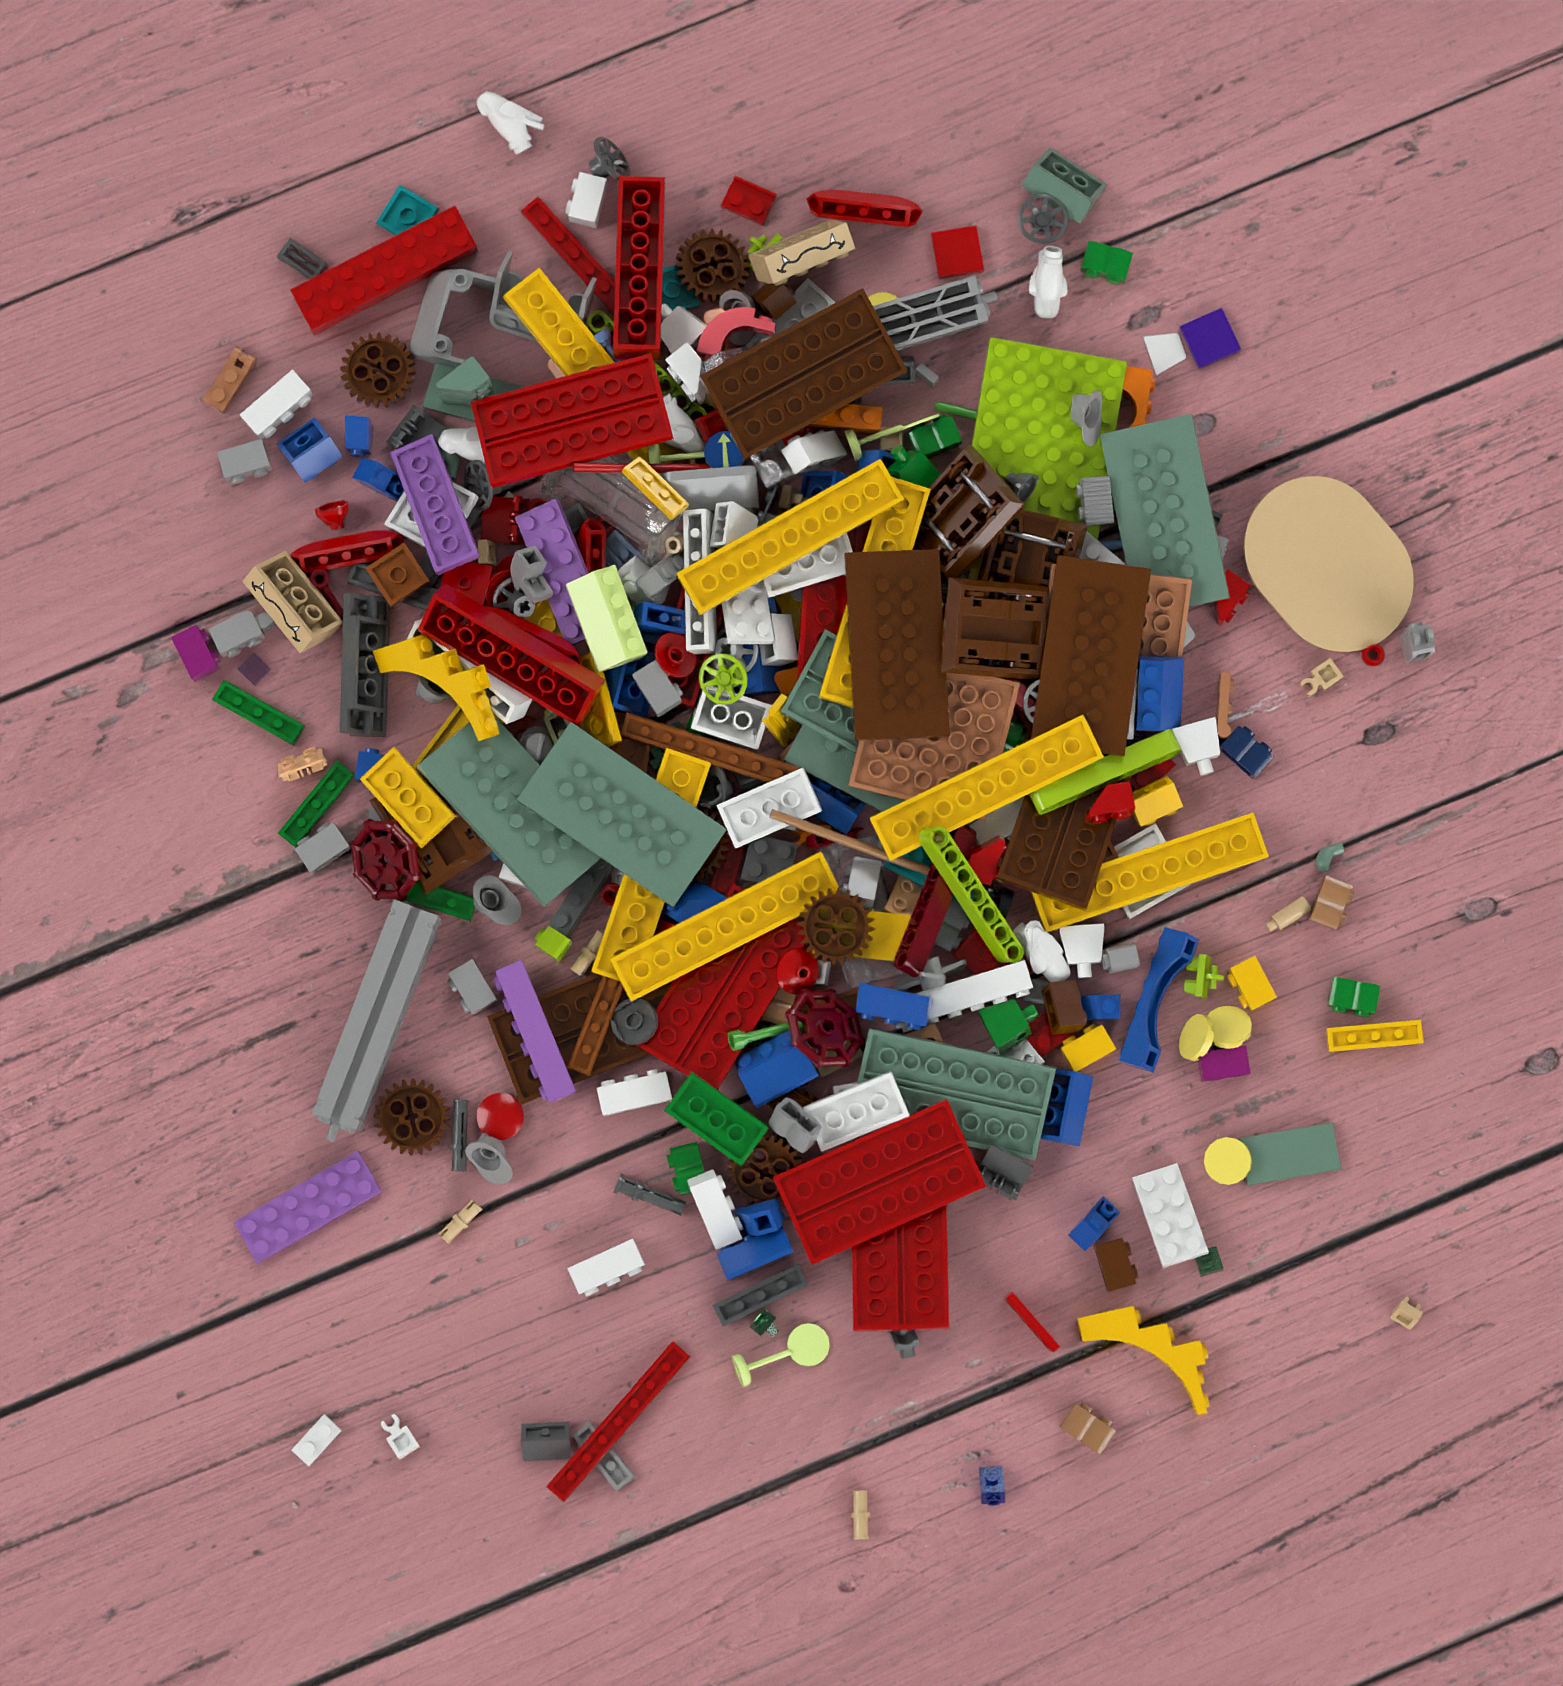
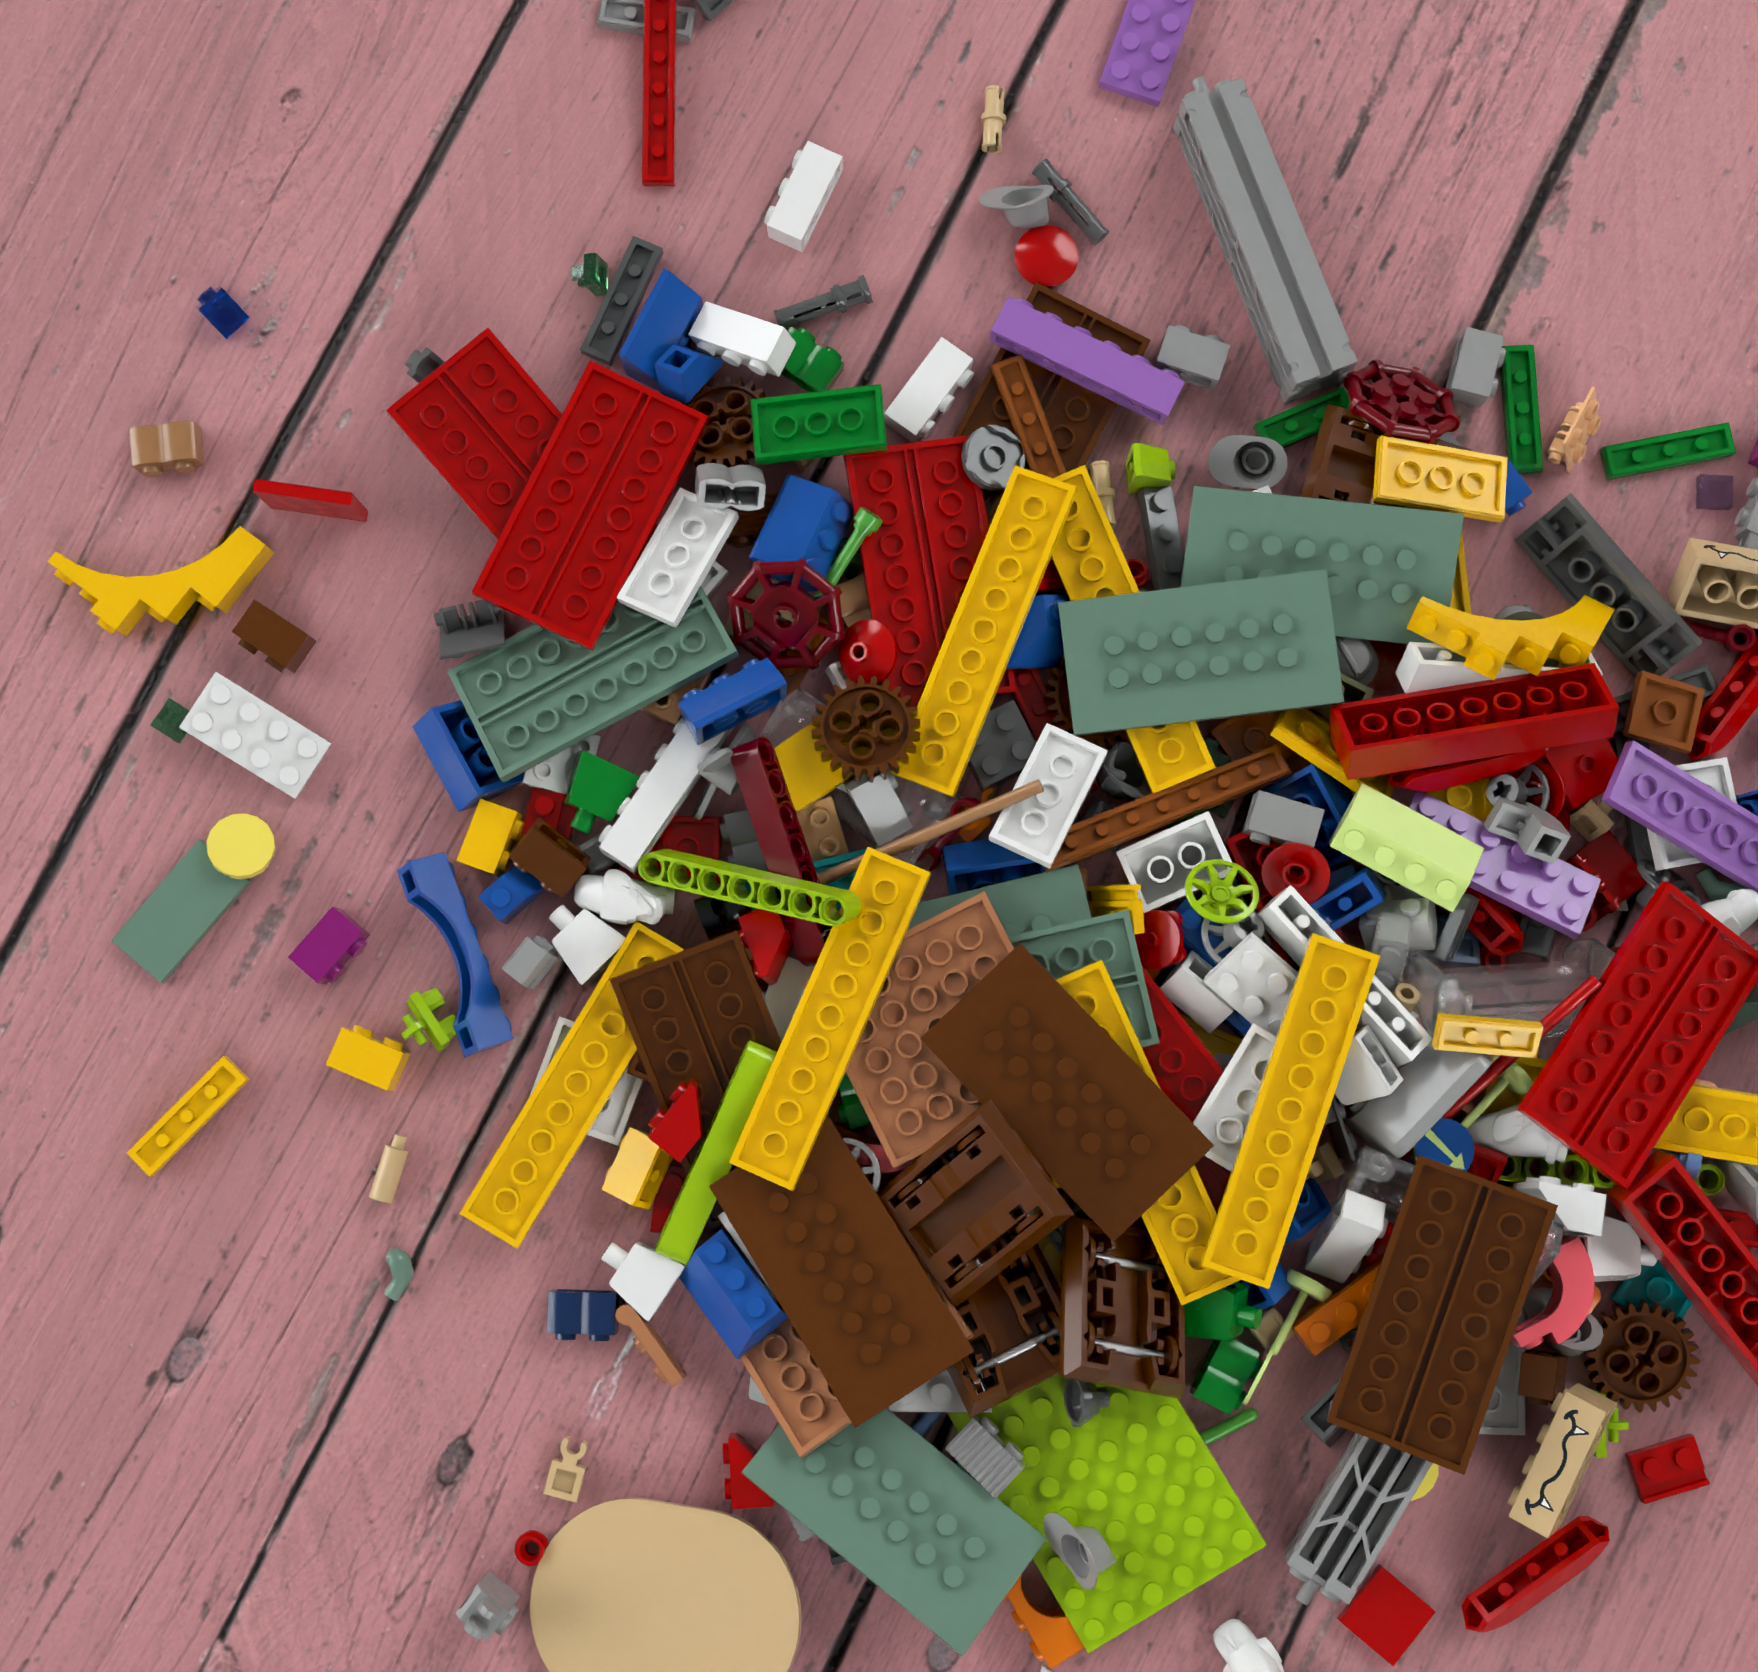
camera: 140 degrees right, 0 degrees up
reddish brown gear [373,1078,451,1156] -> none
yellowish green piece [732,1323,830,1387] -> none
tan pin [851,1491,870,1539] -> none
light grey tile [915,363,939,389] -> none
blue slope [1068,1196,1120,1251] -> none
light yellow tile [1179,1014,1214,1061] -> none
light yellow tile [1208,1006,1252,1049] -> none
medium nougat brick [1308,875,1354,930] -> none
green brick [1327,977,1380,1018] -> none
none -> red piece [1134,910,1186,969]
none -> dark grey tile [1433,894,1480,961]

